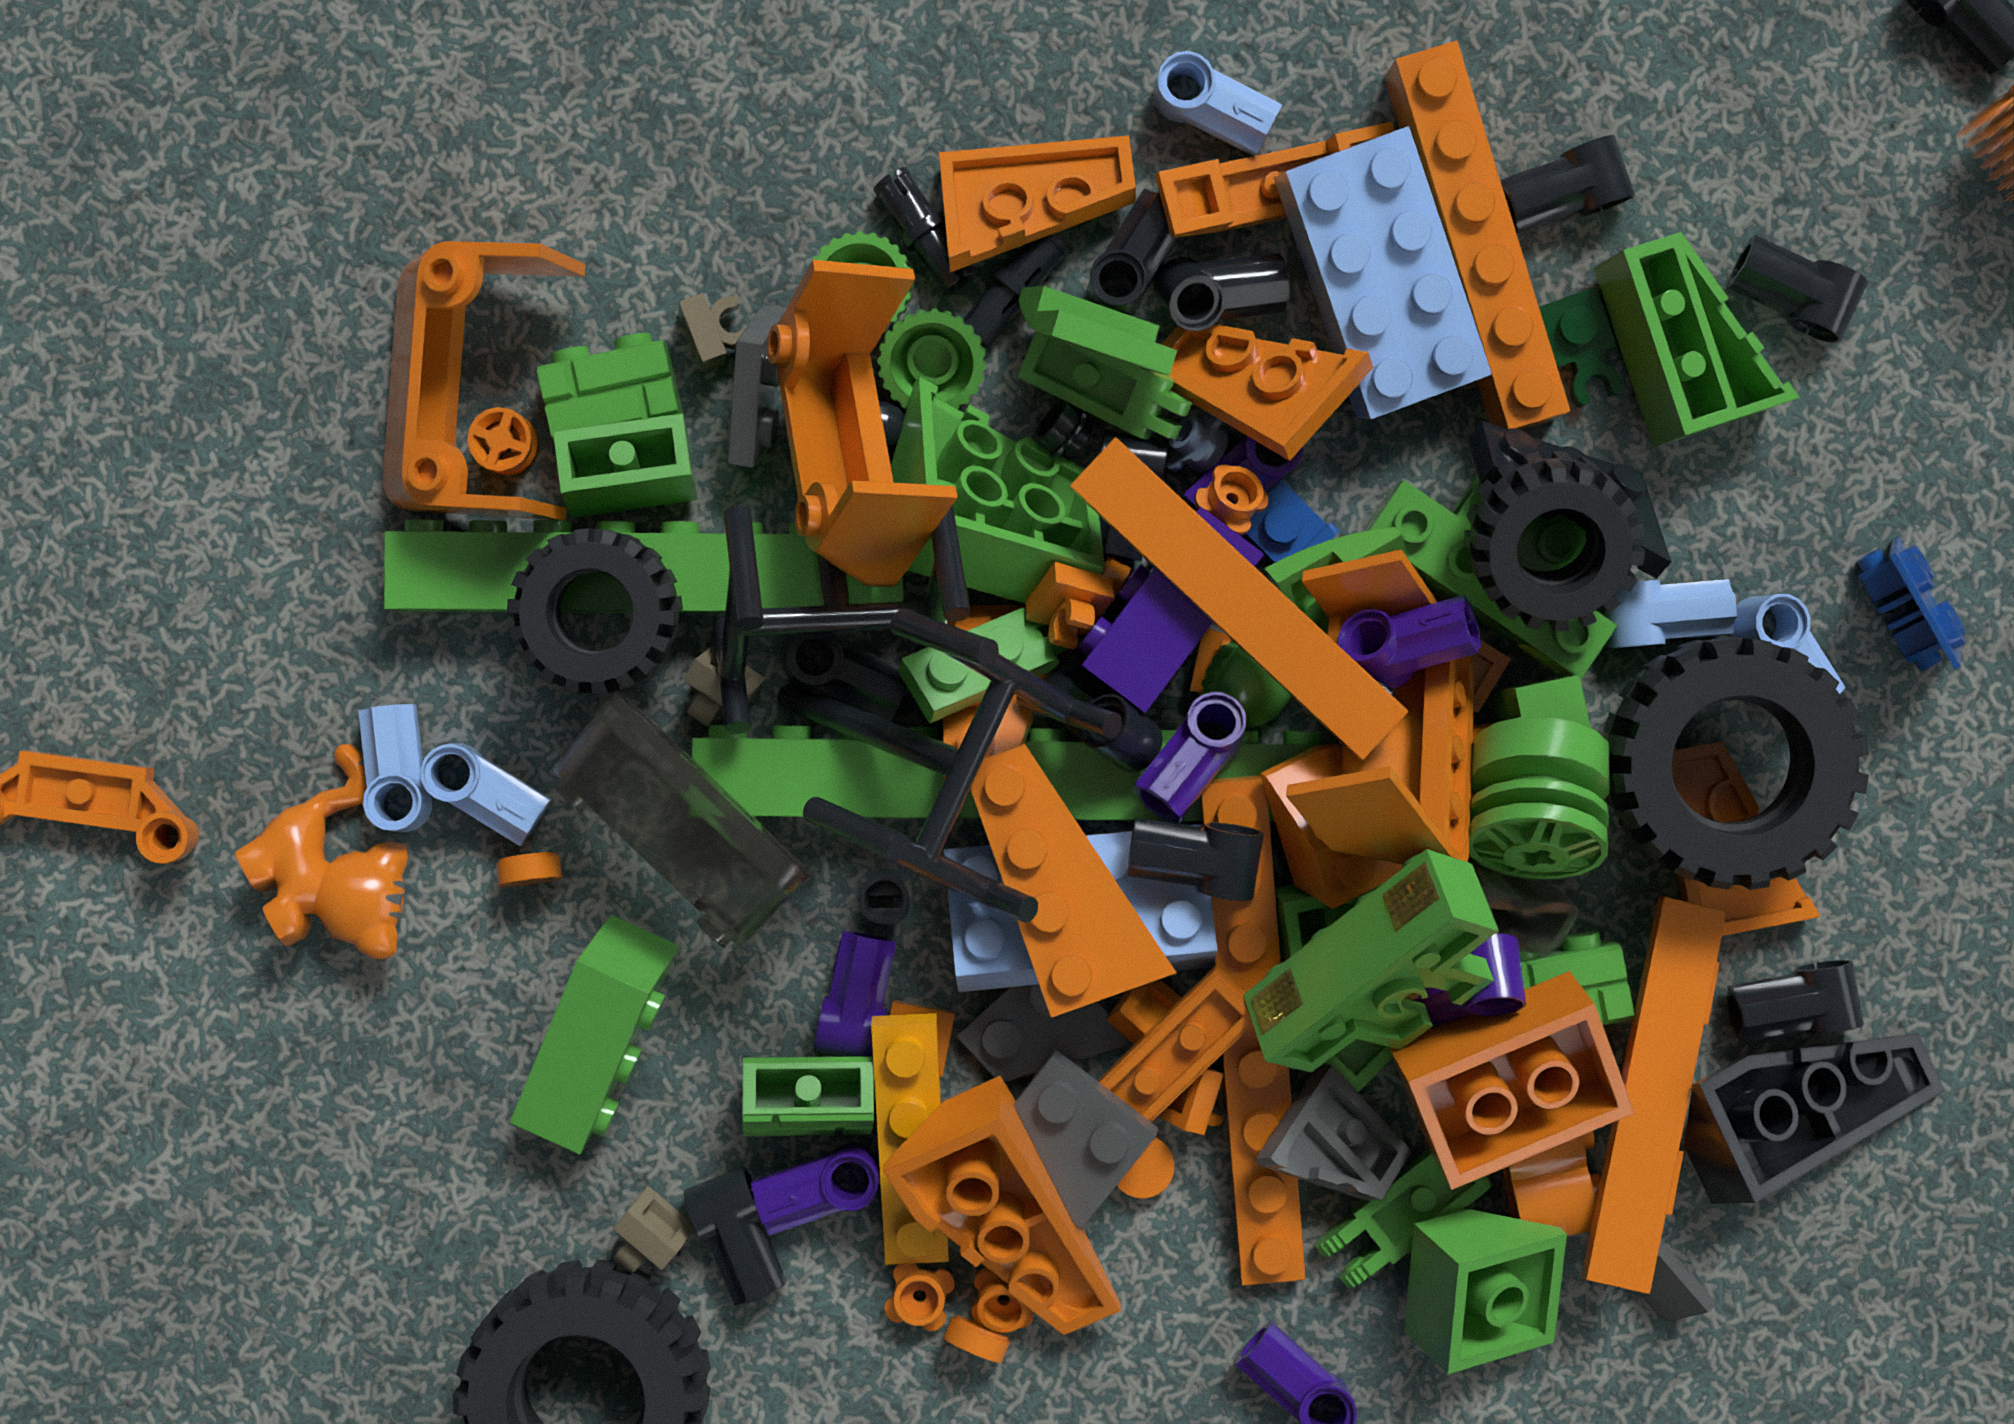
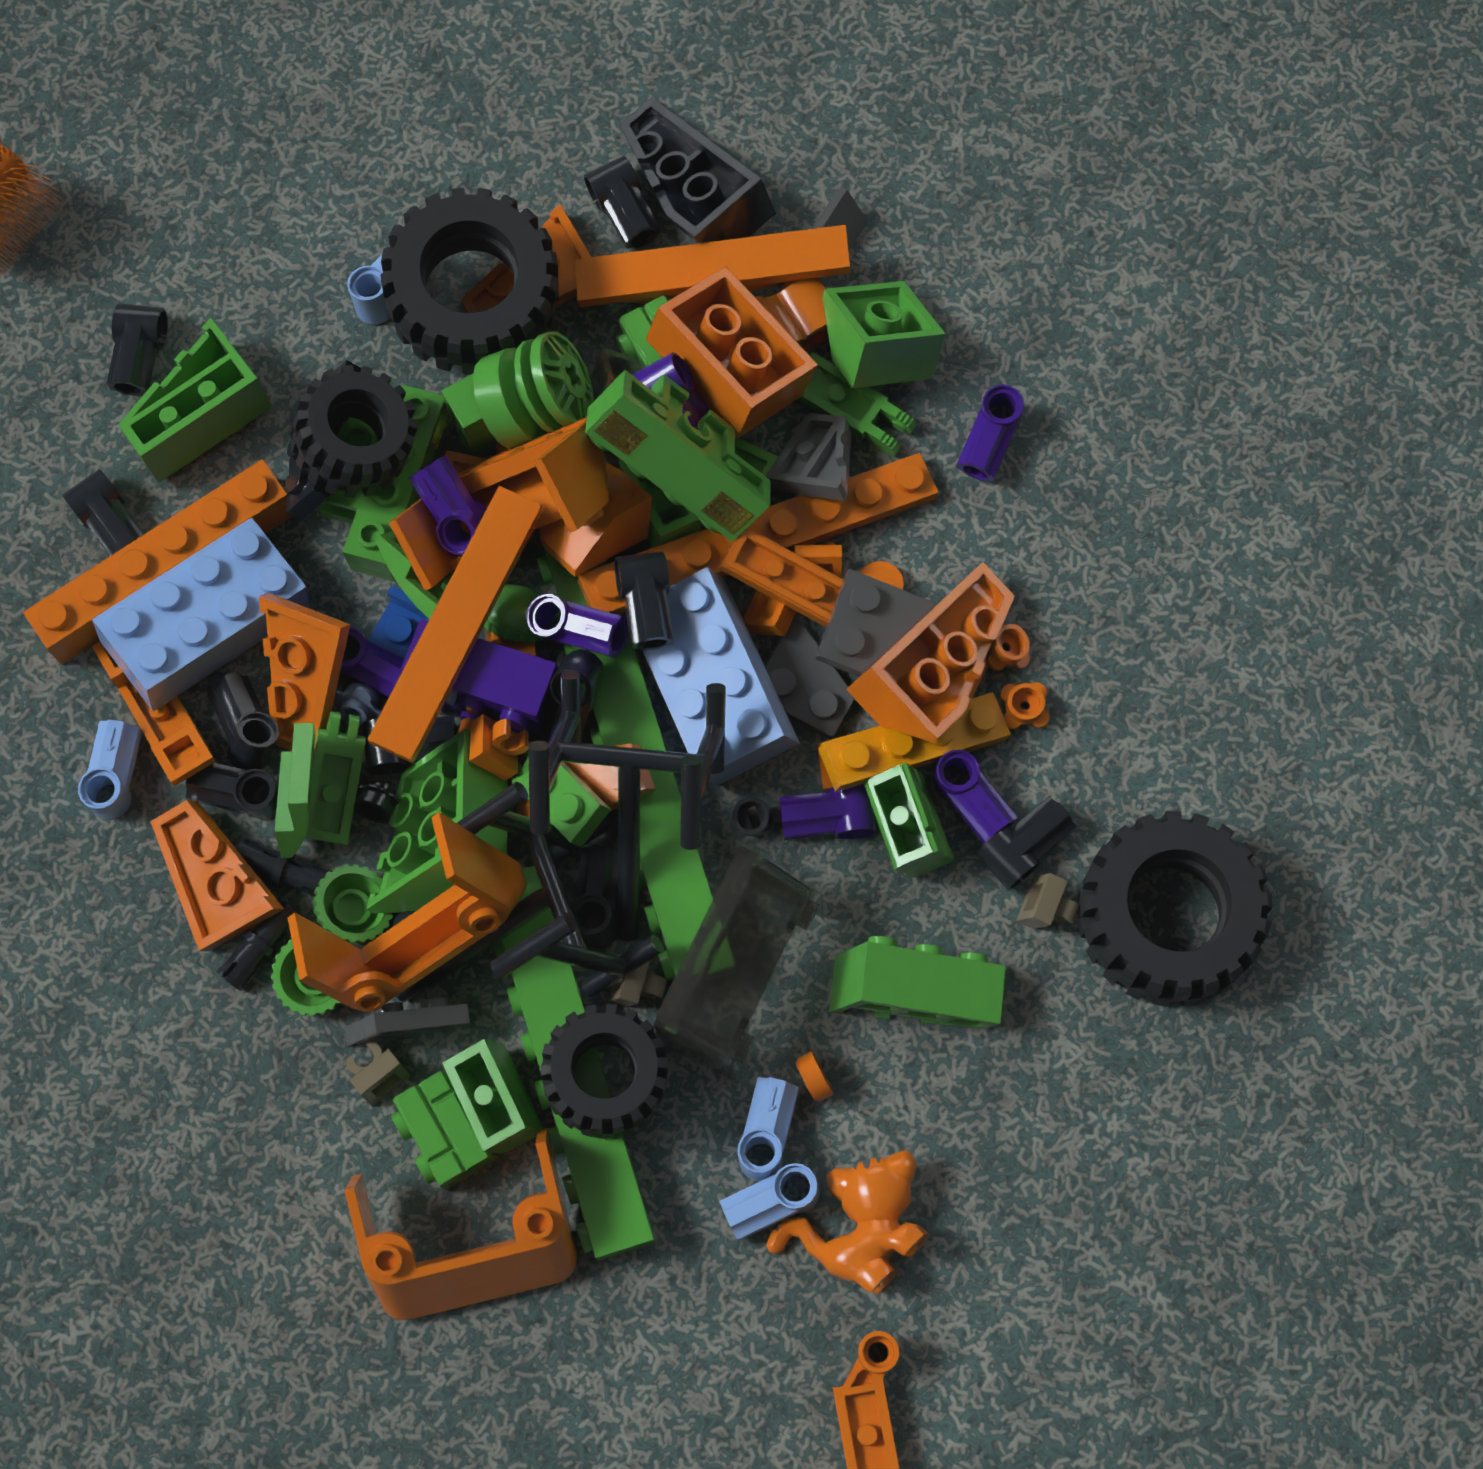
camera: 105 degrees left, 15 degrees down
orange wheel [467,407,539,476] -> none
orange tile [943,1315,1010,1363] -> none
orange wing [970,744,1176,1018] -> none
orange plate [1194,465,1268,535] -> none
dark green plate [1539,286,1622,408] -> none
light blue piece [1604,579,1737,649] -> none
blue hinge [1857,536,1967,671] -> none

